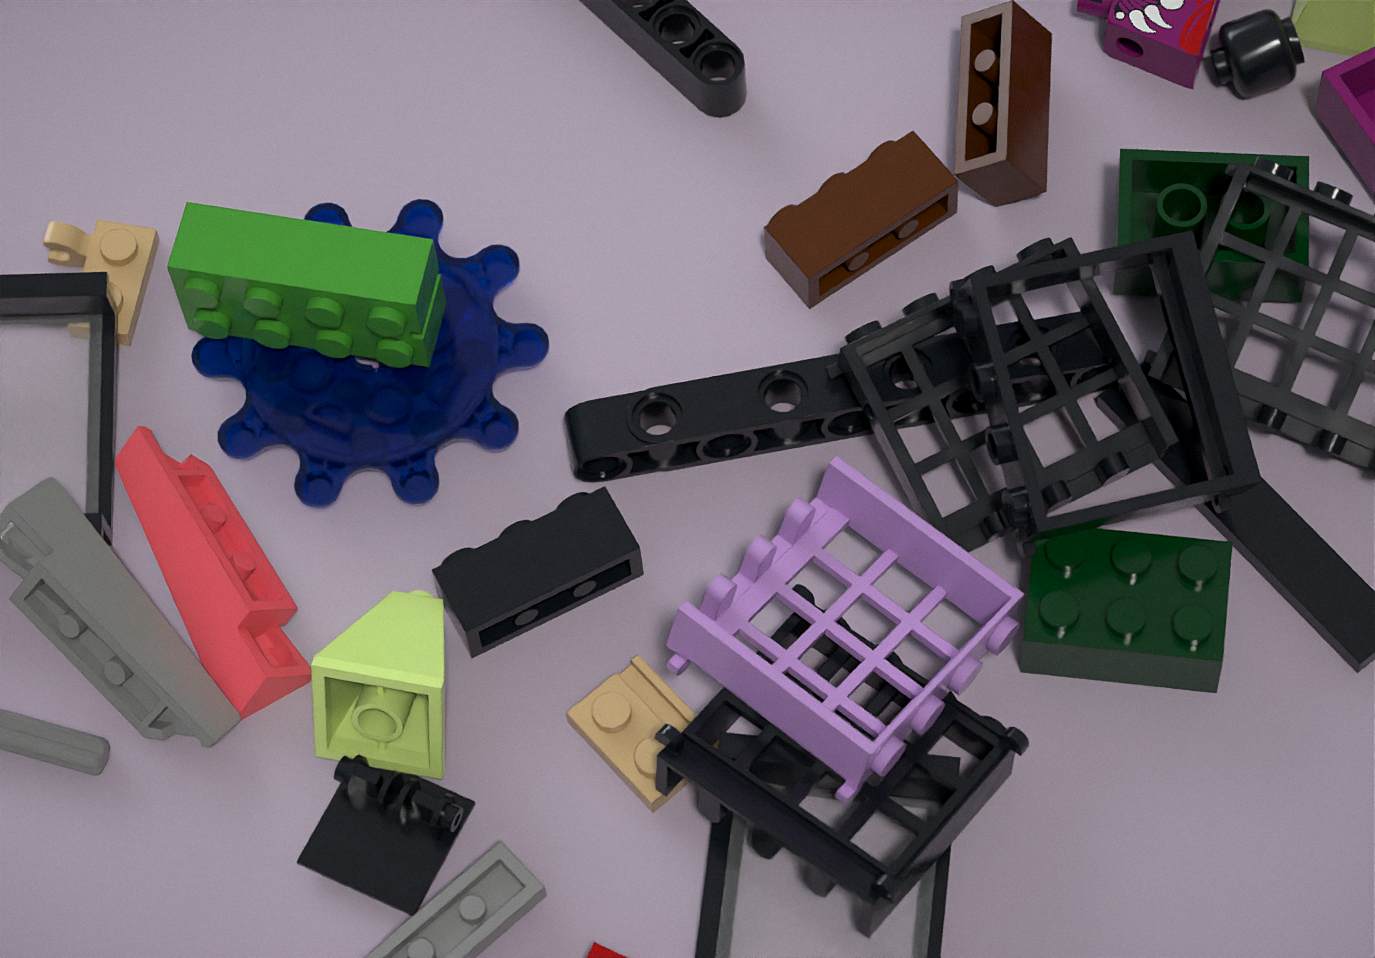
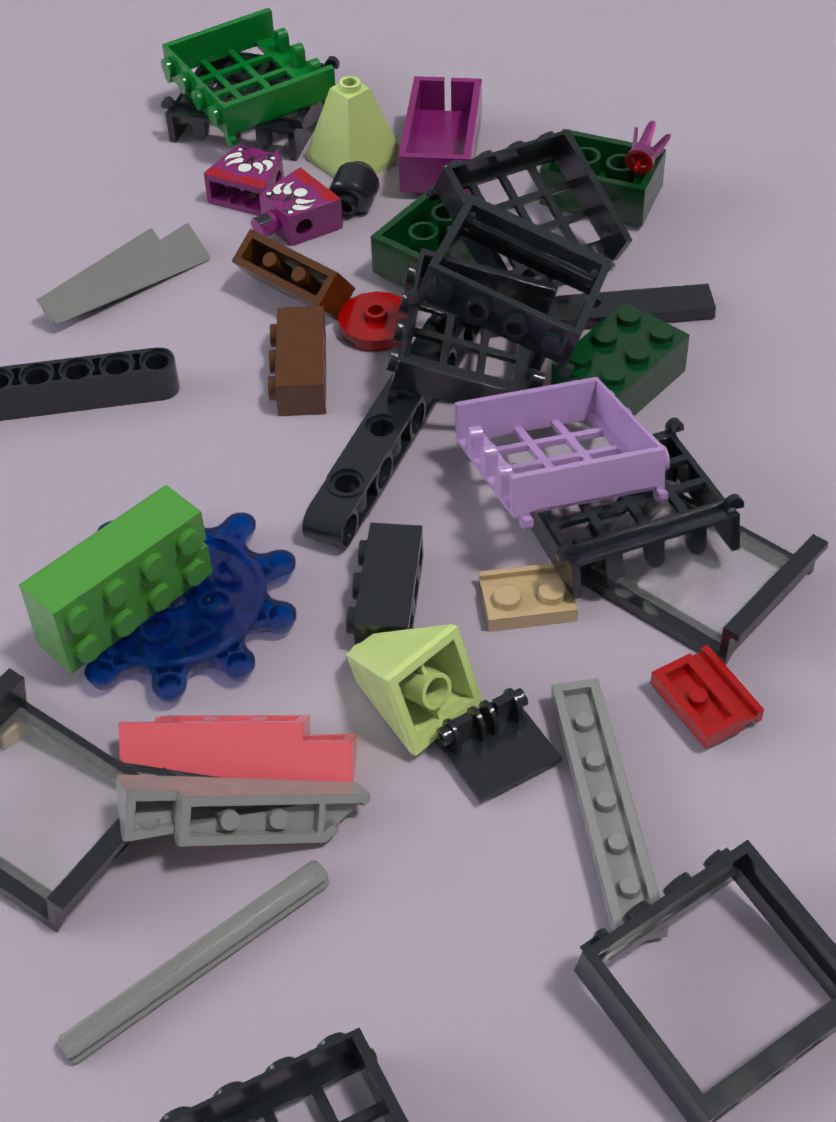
camera: 60 degrees left, 15 degrees down
none -> red plate [338,291,405,352]

